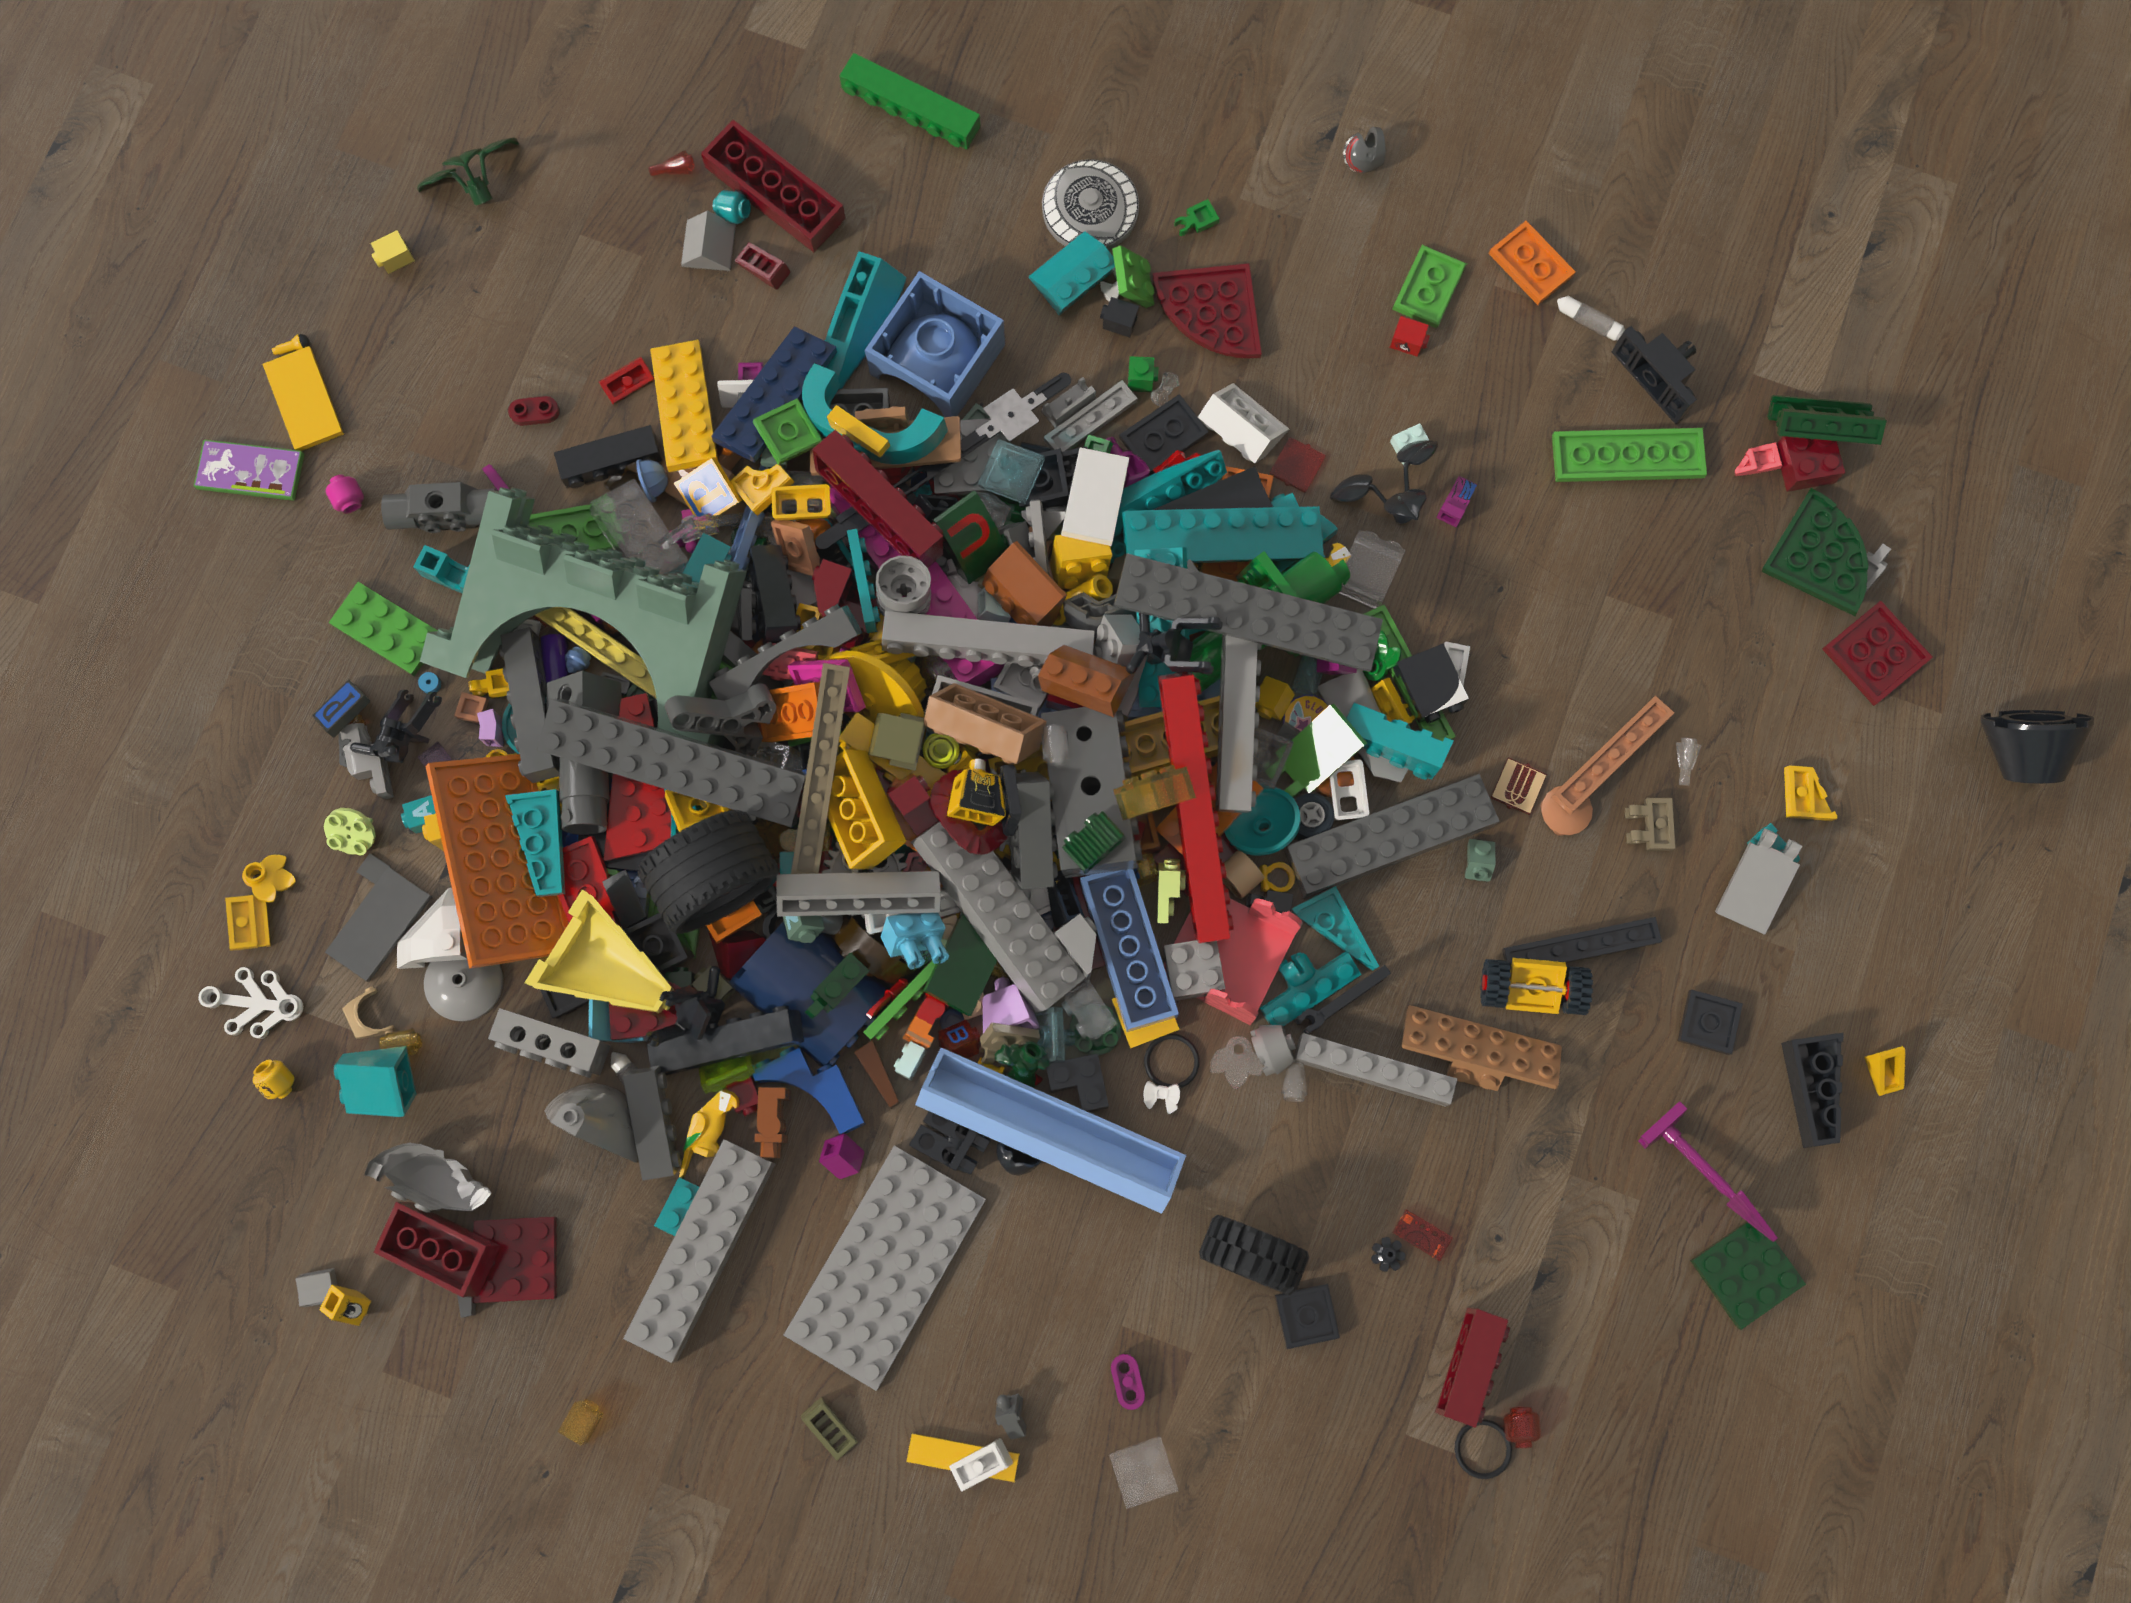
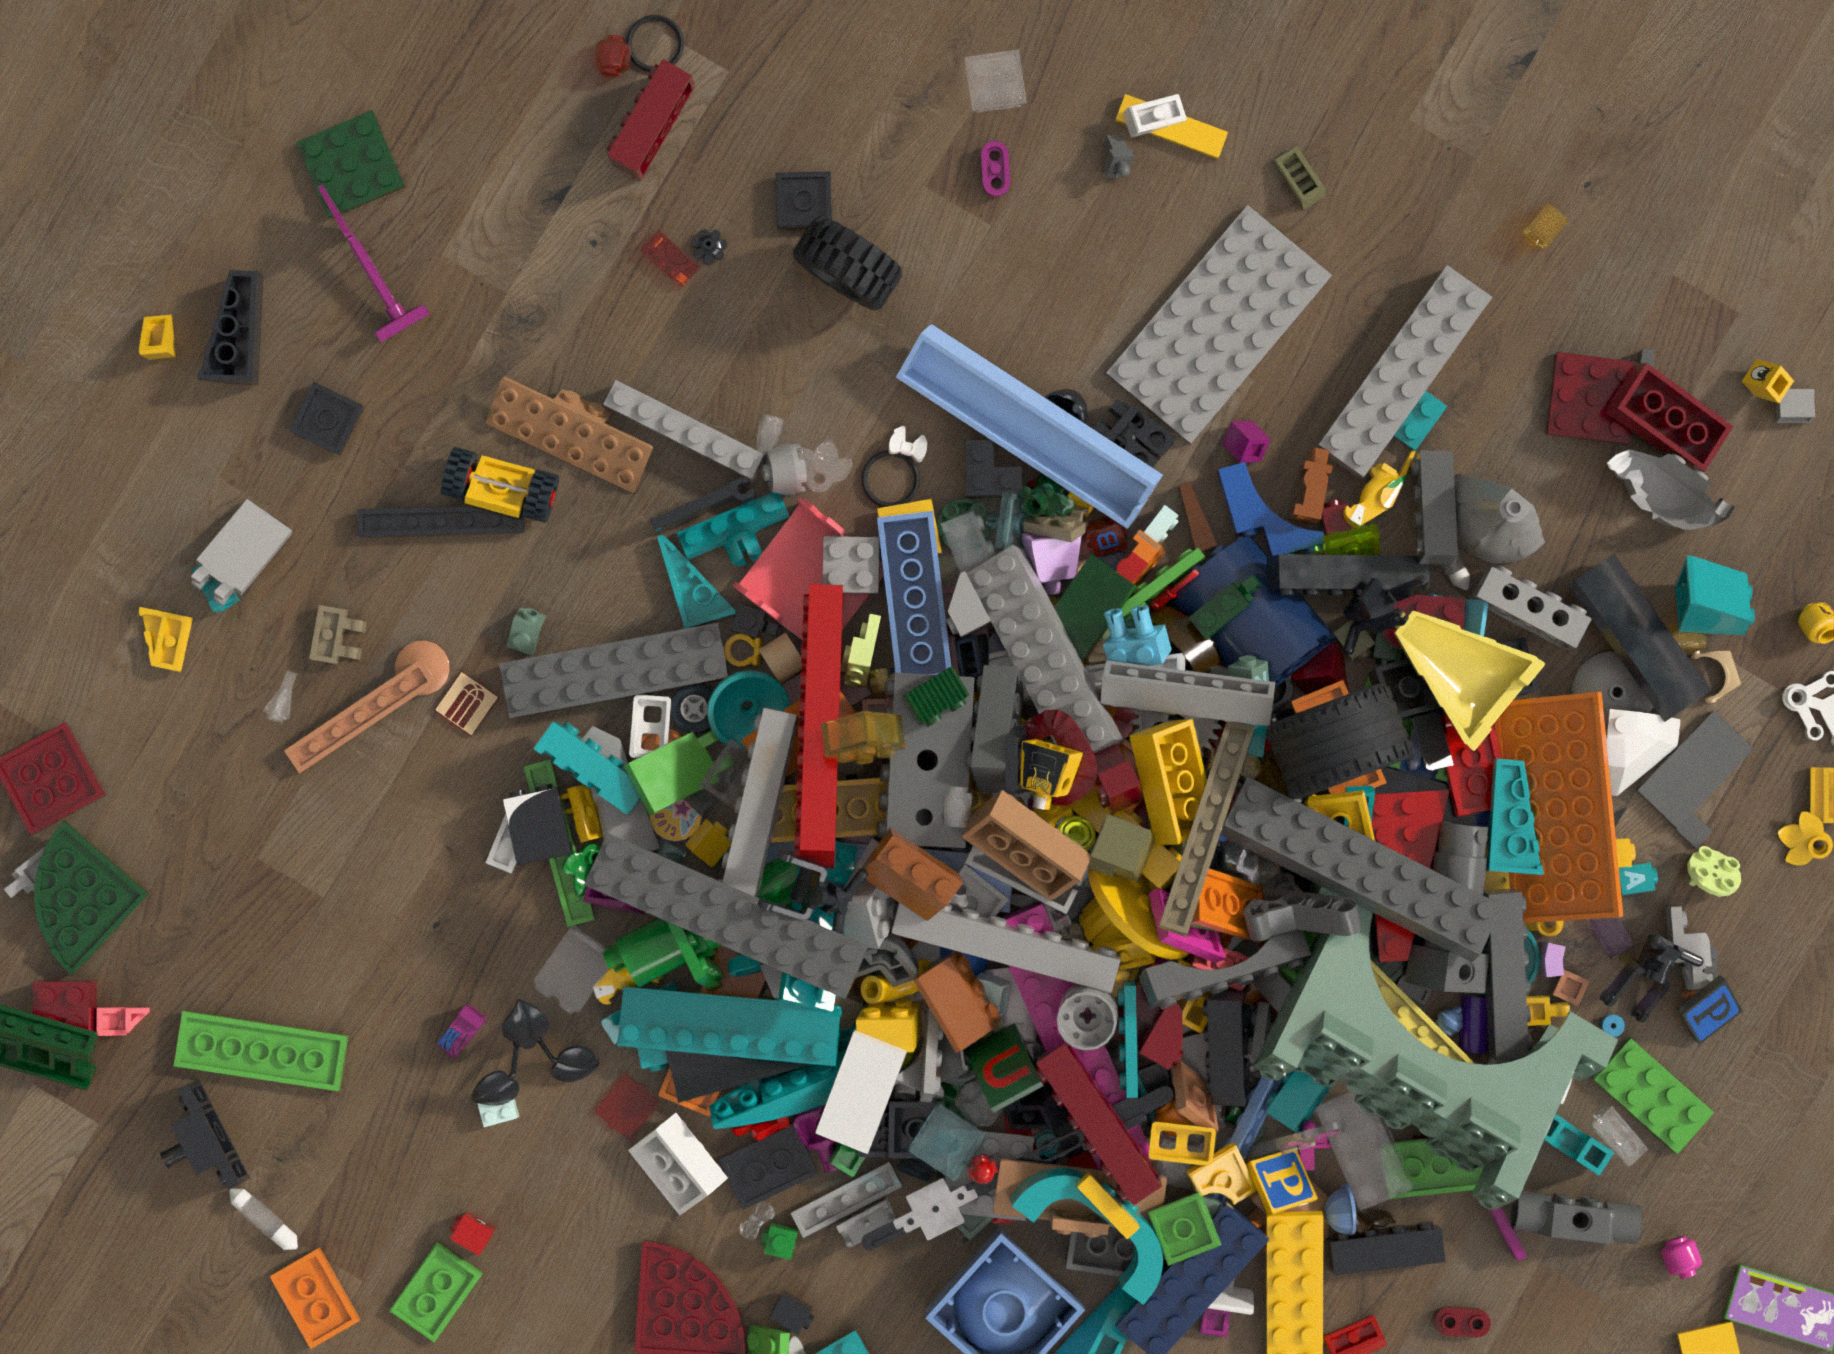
camera: 165 degrees left, 10 degrees up
none -> red plate [967,1154,998,1184]
none -> black arch [1568,554,1711,722]
none -> clear bracket [1592,1106,1648,1166]

